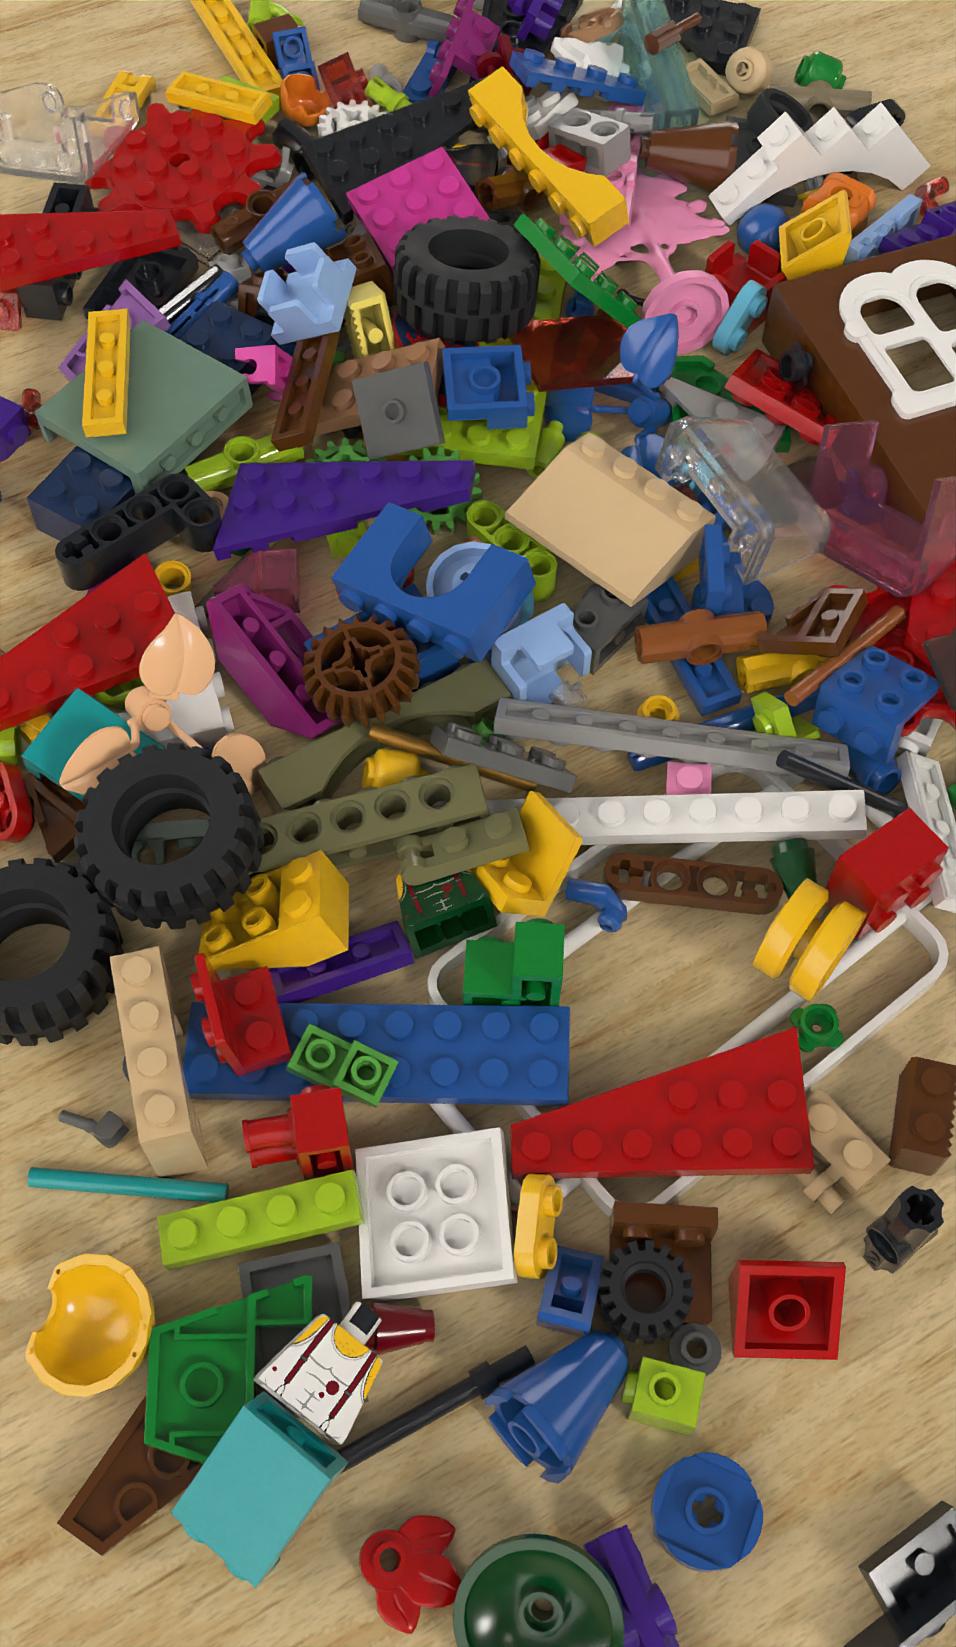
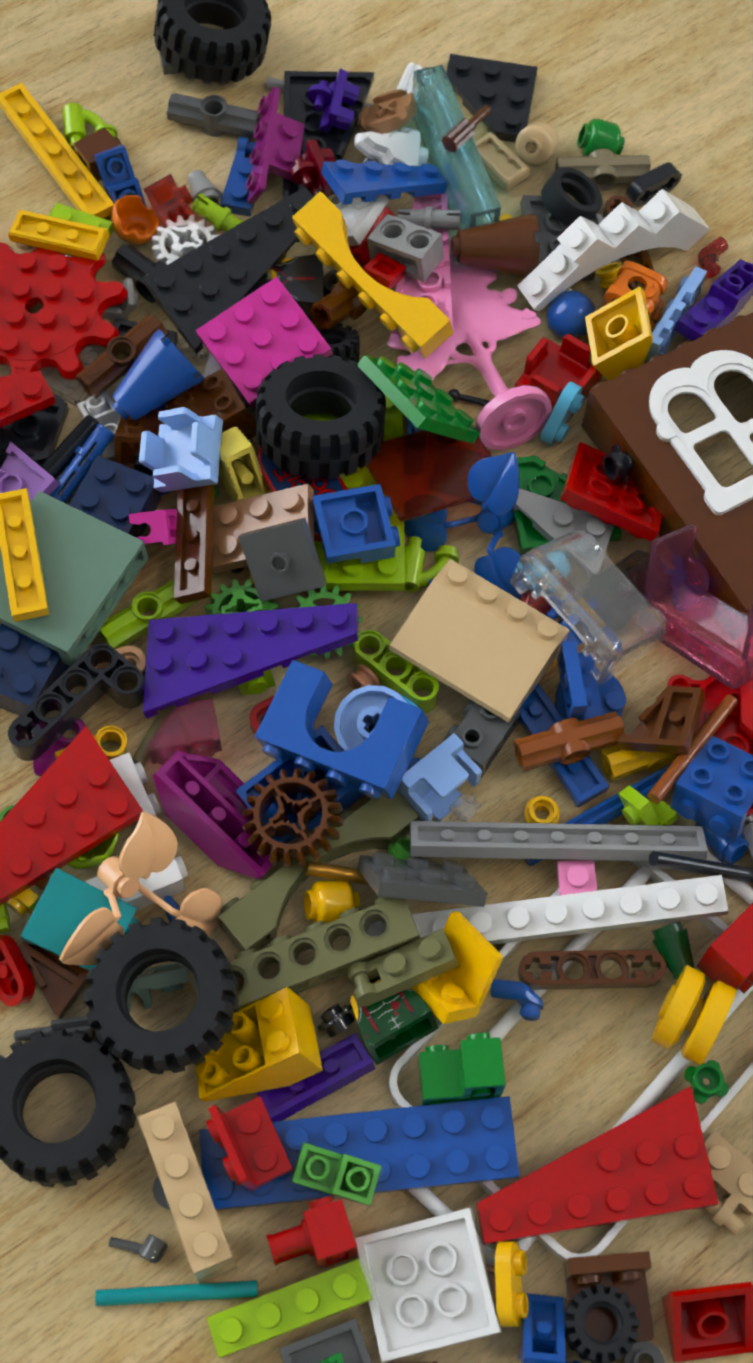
camera: 10 degrees left, 5 degrees up
none -> black plate [317,1003,355,1038]

